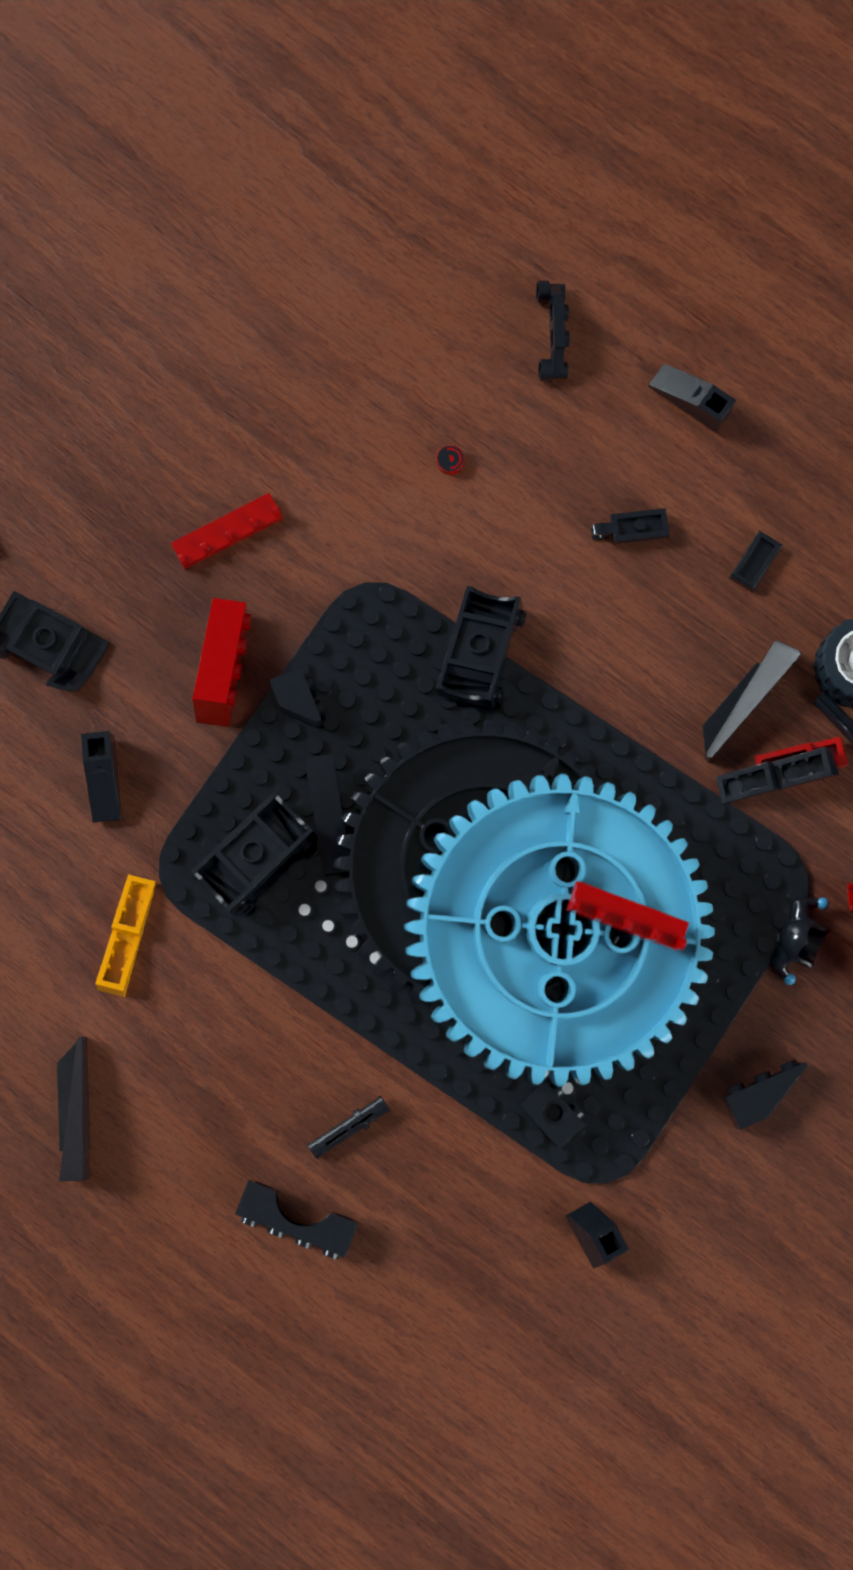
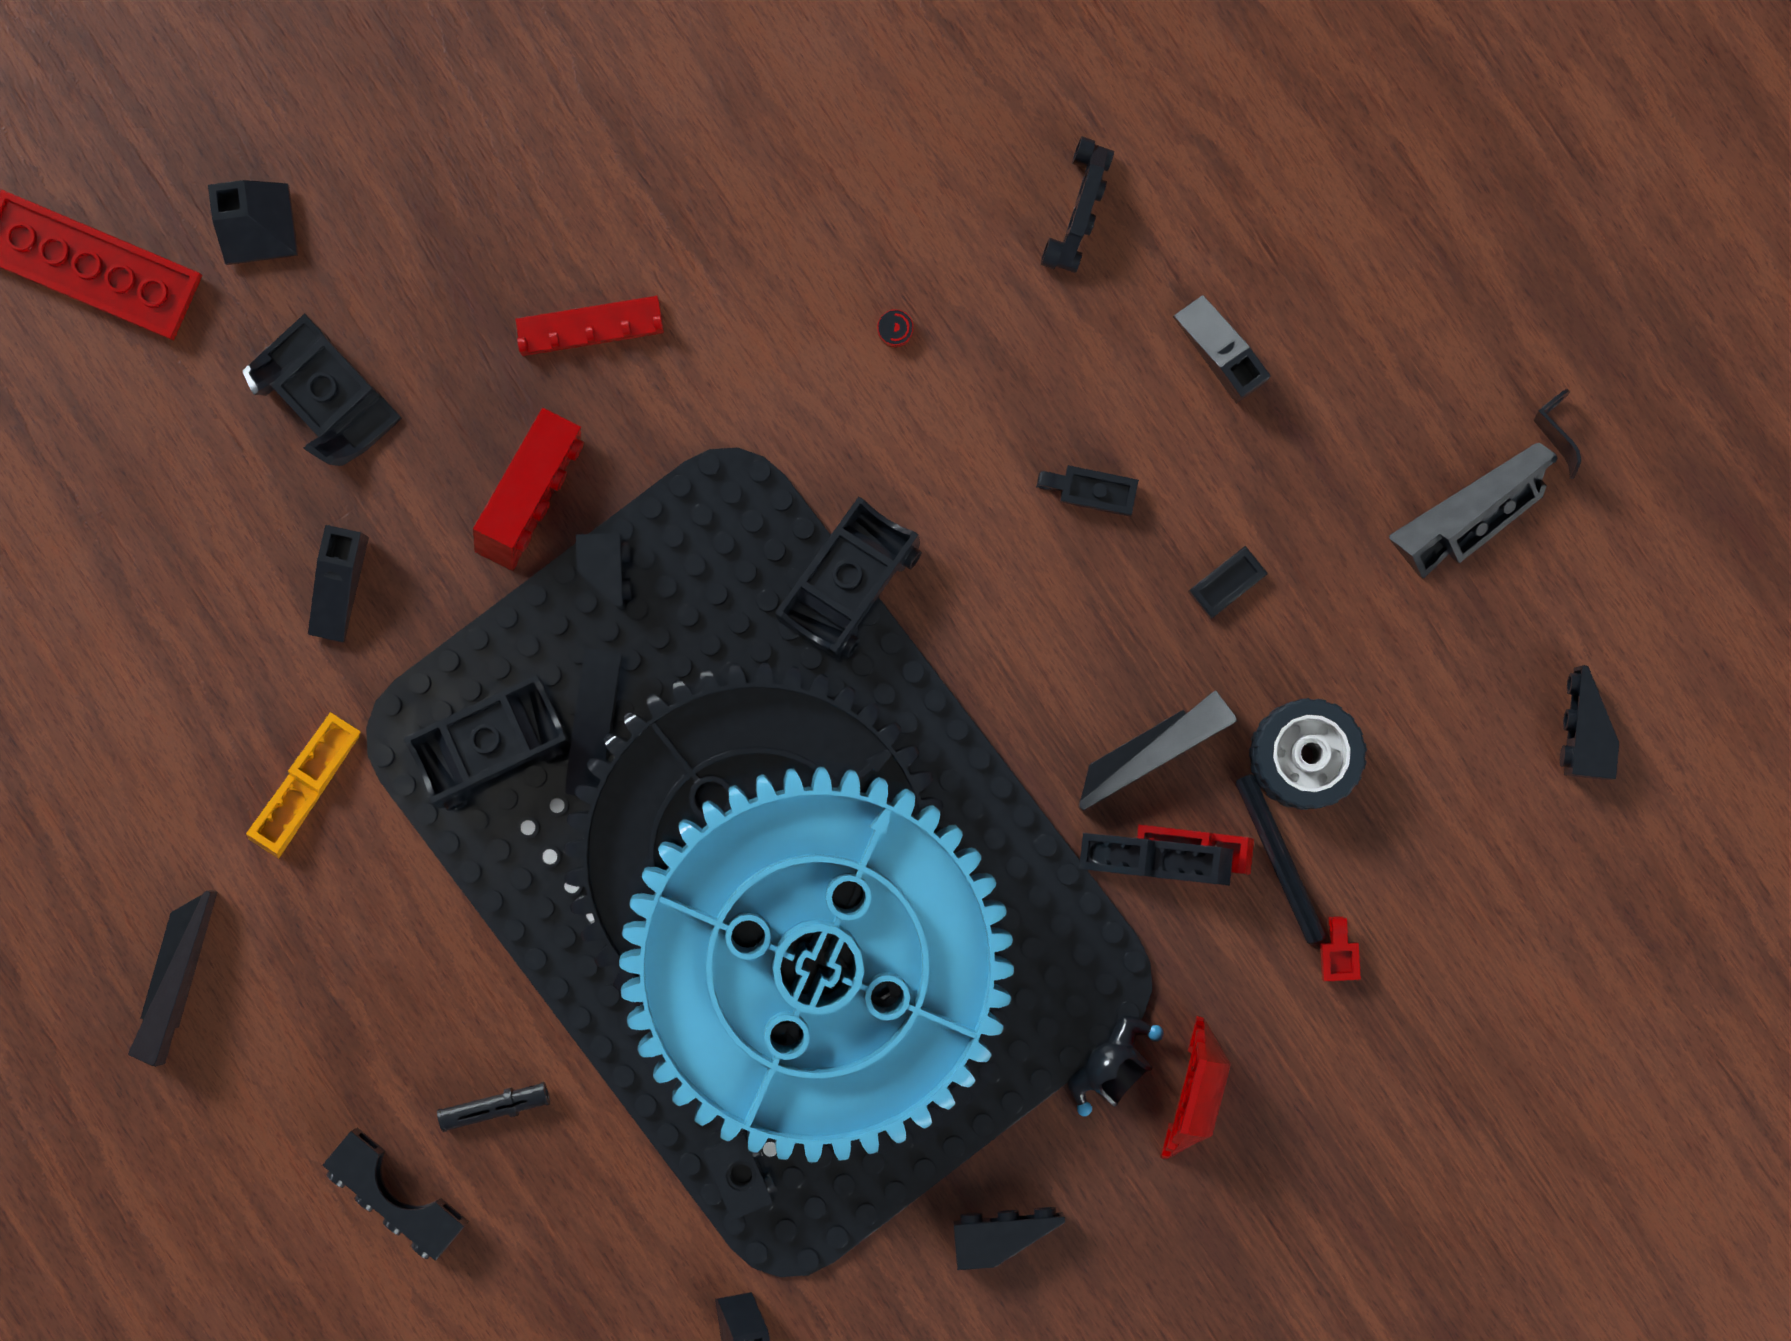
camera: 15 degrees right, 5 degrees up
red hinge [566,881,689,951] -> none

